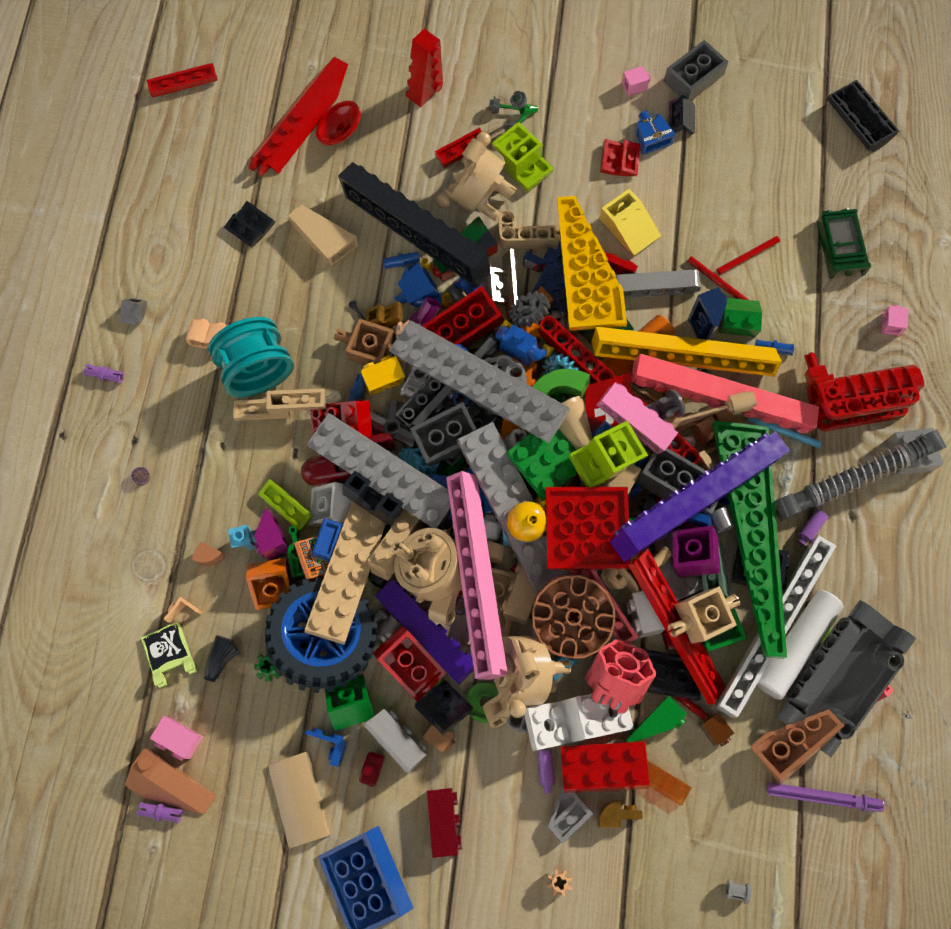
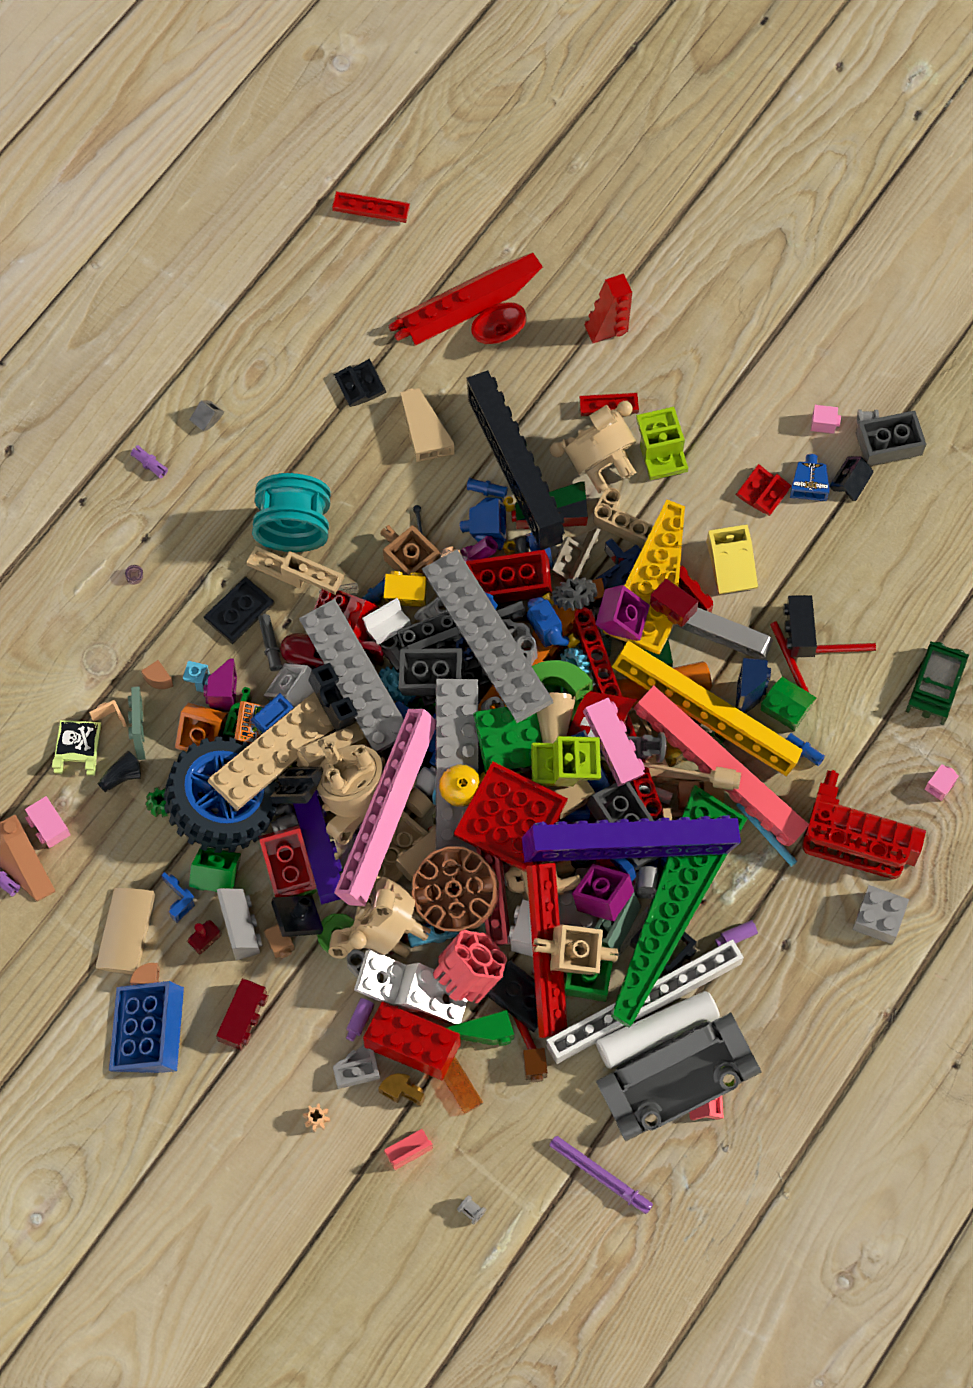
camera: 25 degrees right, 5 degrees down
light nougat brick [186,318,226,349] -> none
lime plate [258,479,314,531] -> none
pearl gold brick [366,301,403,329] -> none
plant [489,91,538,132] -> none
nougat wedge [750,709,844,785] -> none
dark grey piece [774,429,947,521] -> none
none -> sand green wing [128,686,146,760]
none -> nougat brick [130,963,160,985]
none -> black tile [203,576,275,645]
none -> dark grey axle [258,614,283,671]
none -> black slope [270,767,323,804]
none -> white panel [363,598,411,645]
none -> coral panel [384,1129,433,1170]
none -> magenta slope [595,585,650,641]
none -> dark red brick [650,578,698,627]
none -> black brick [783,595,817,657]
none -> light grey bush [857,409,879,426]

